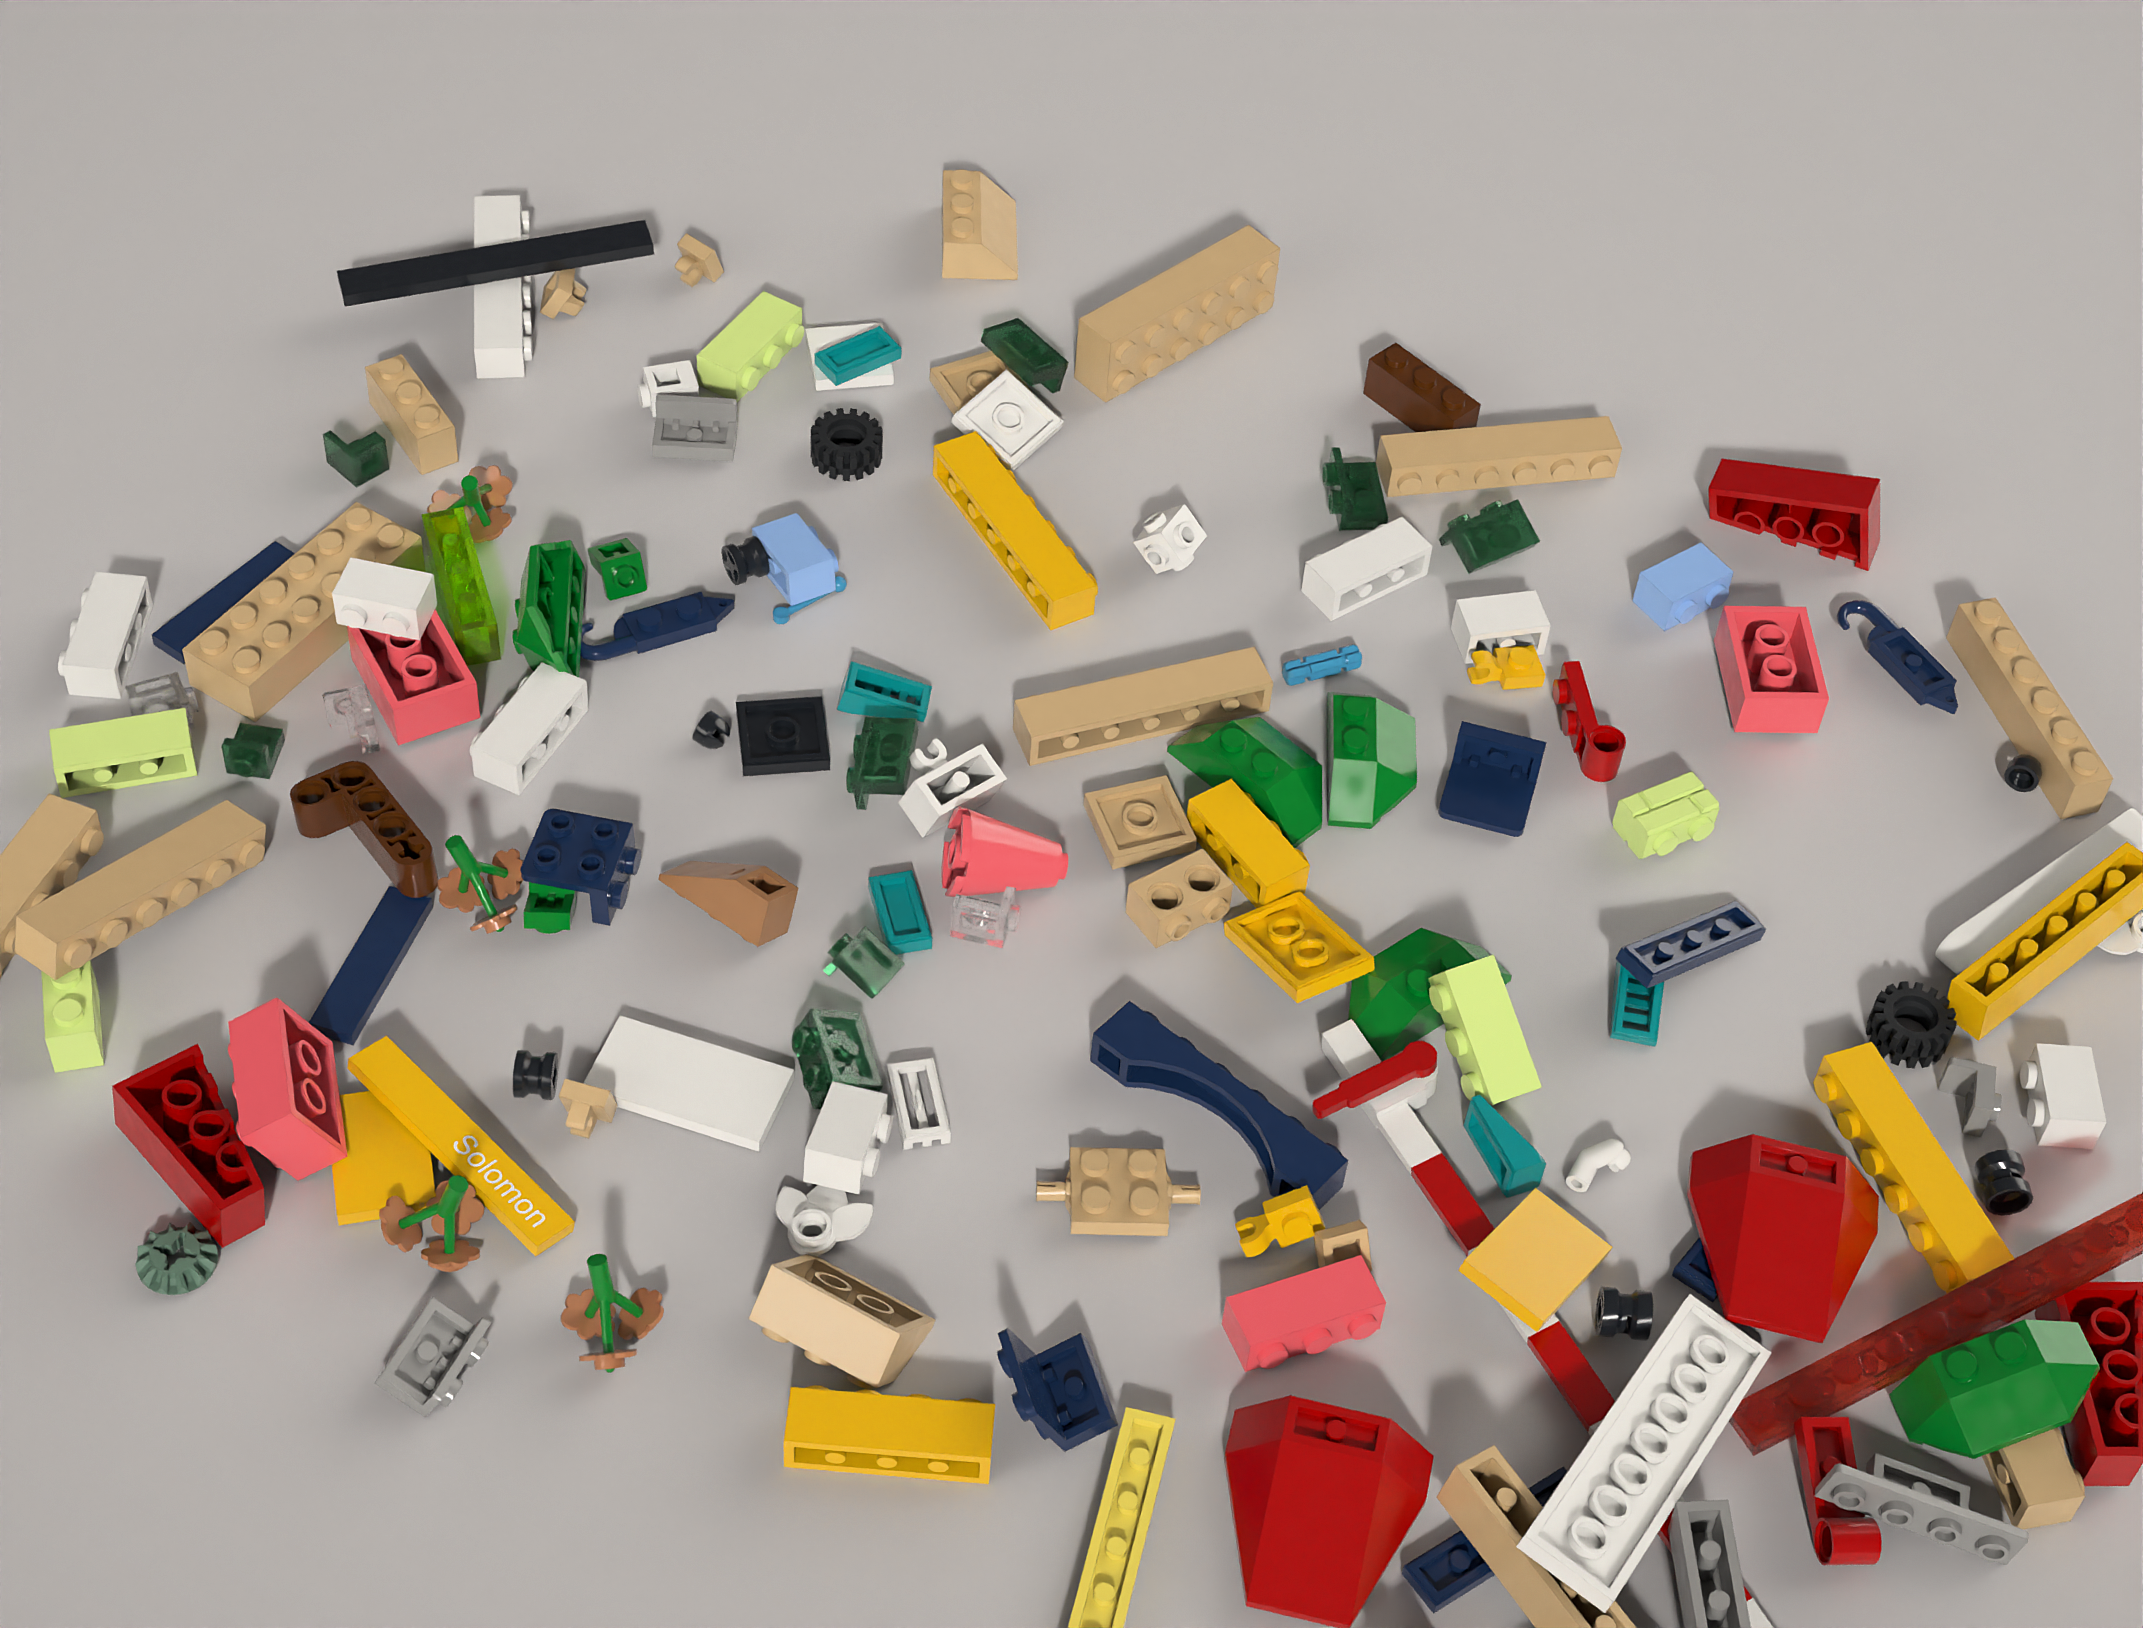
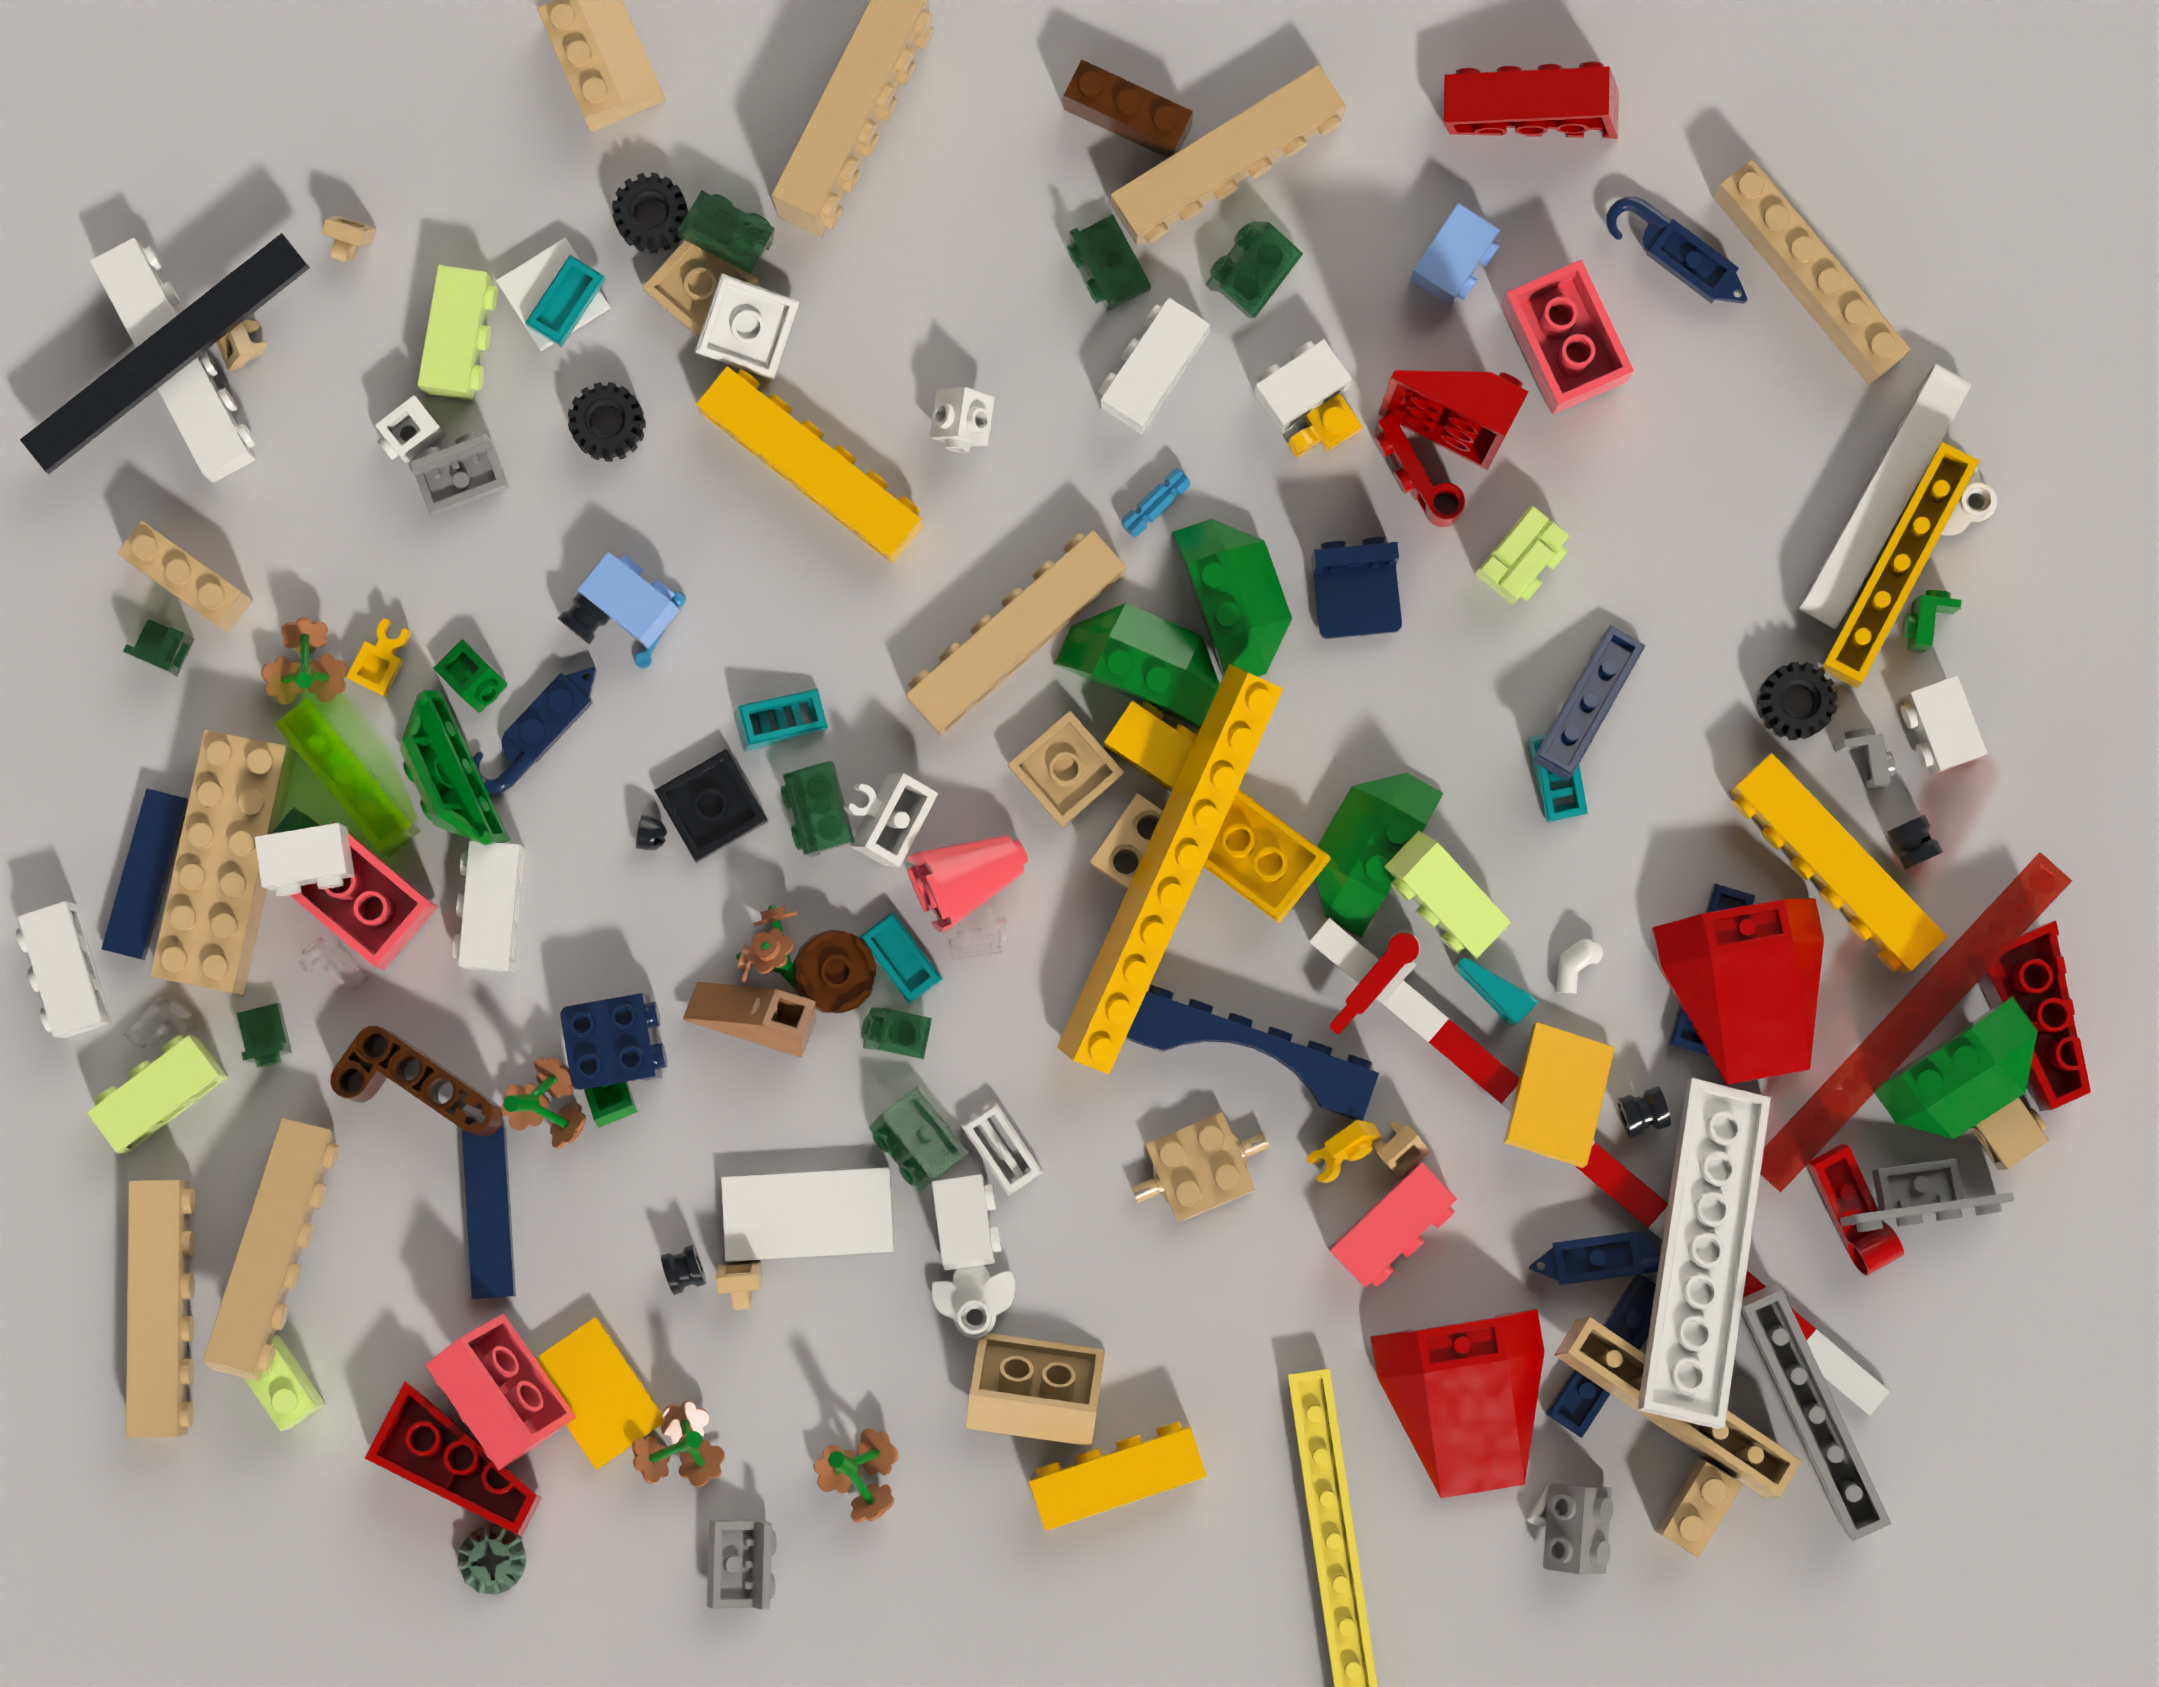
camera: 15 degrees left, 35 degrees up
yellow tile [347,1035,575,1257] -> none
dark blue bracket [997,1328,1118,1452] -> none
black hinge [2004,754,2042,792] -> none
none -> yellow plate [346,618,411,698]
none -> black tyre [612,173,689,253]
none -> nougat plant [736,905,799,991]
none -> reddish brown tile [793,930,876,1014]
none -> yellow brick [1057,664,1284,1075]
none -> red slope [1378,370,1529,470]
none -> dark blue plate [1529,1231,1660,1286]
none -> green bracket [1902,590,1962,652]

